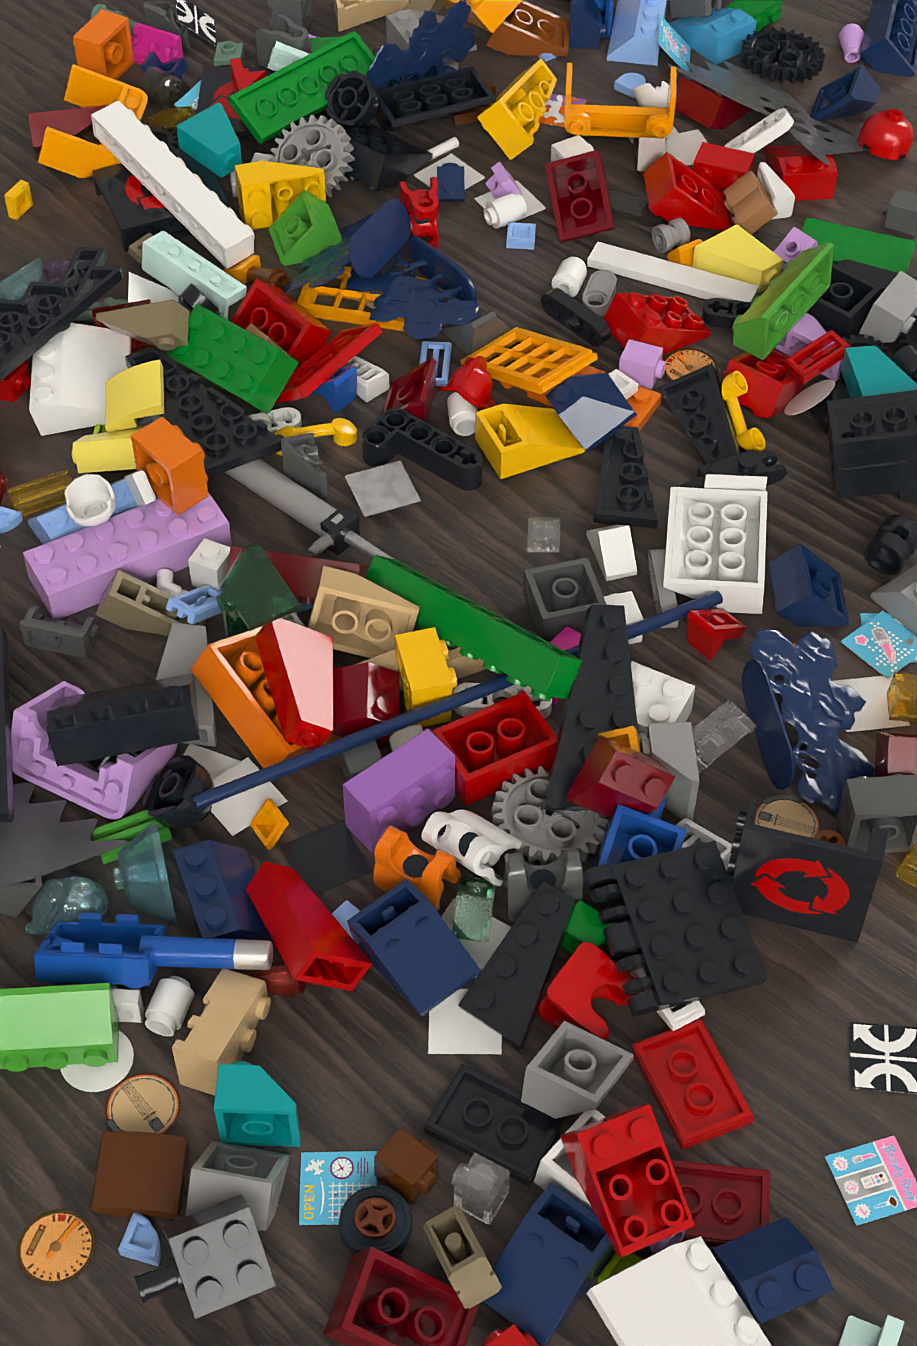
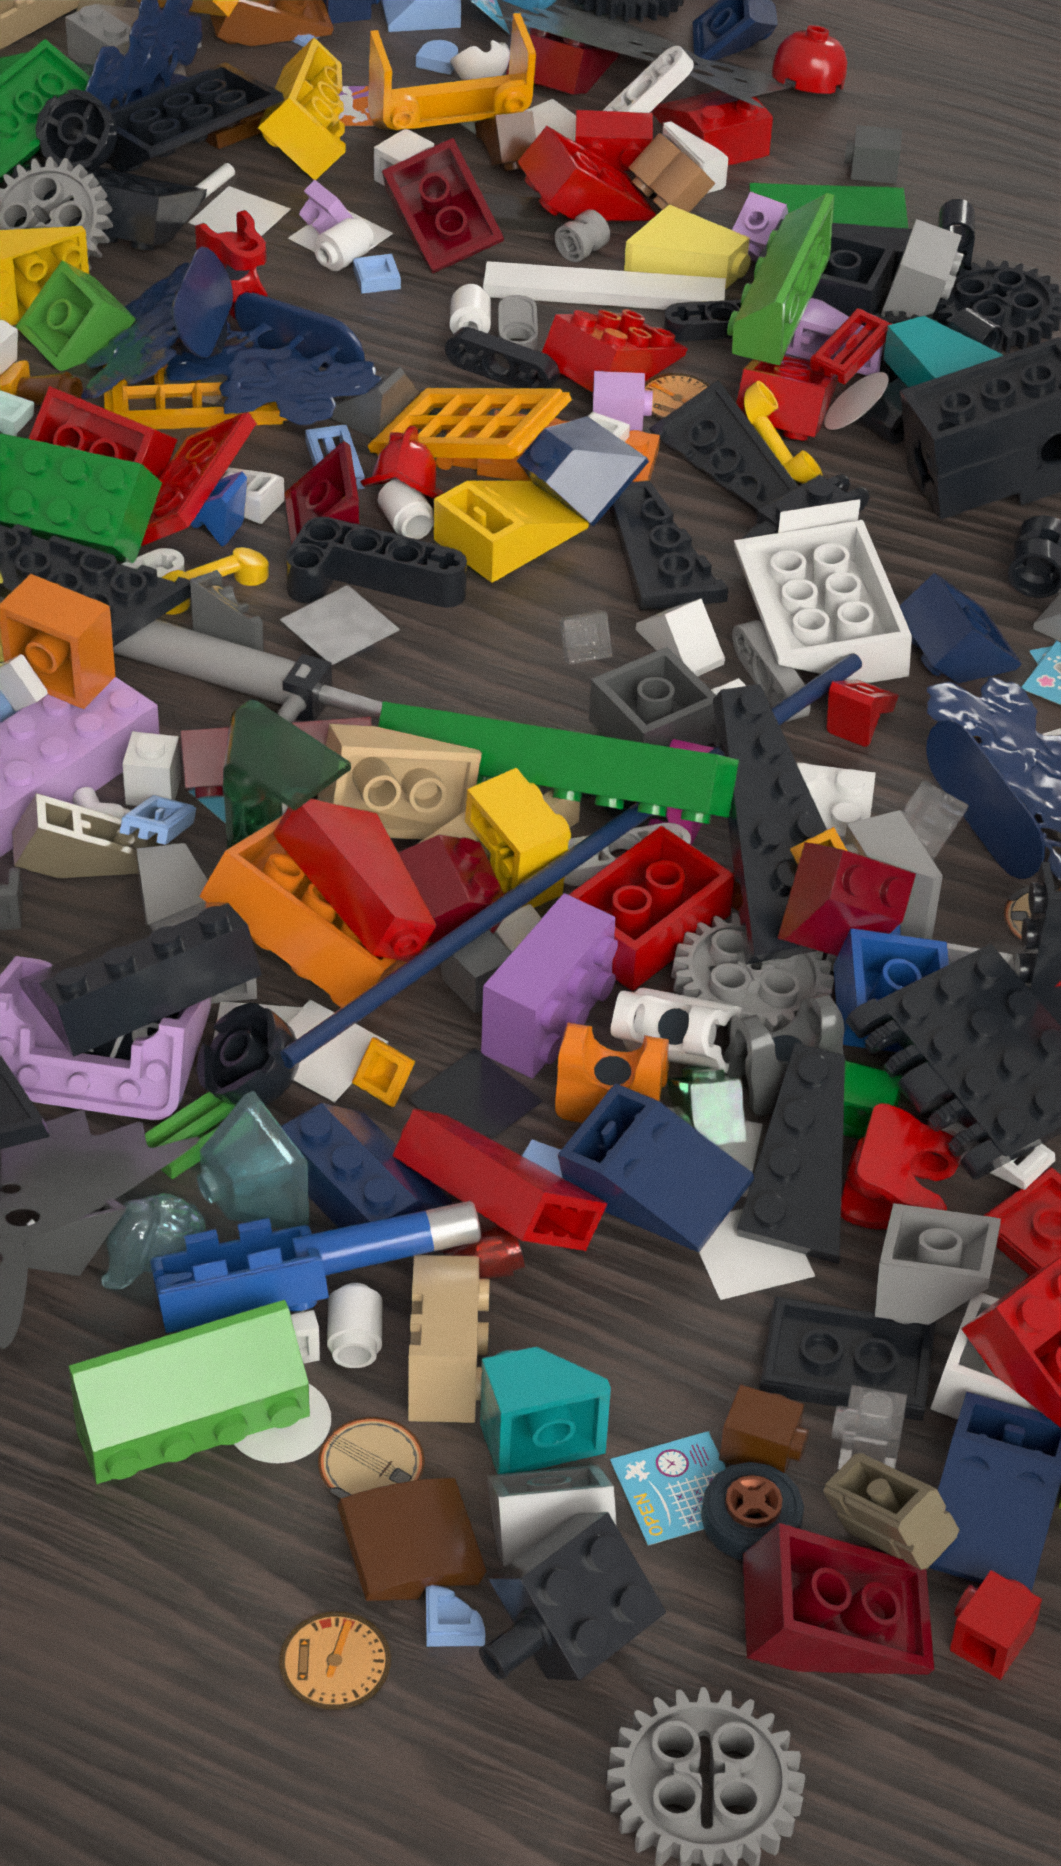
camera: 20 degrees left, 5 degrees down
dark blue bracket [437,163,465,202] -> none
light orange slope [666,239,703,267] -> none

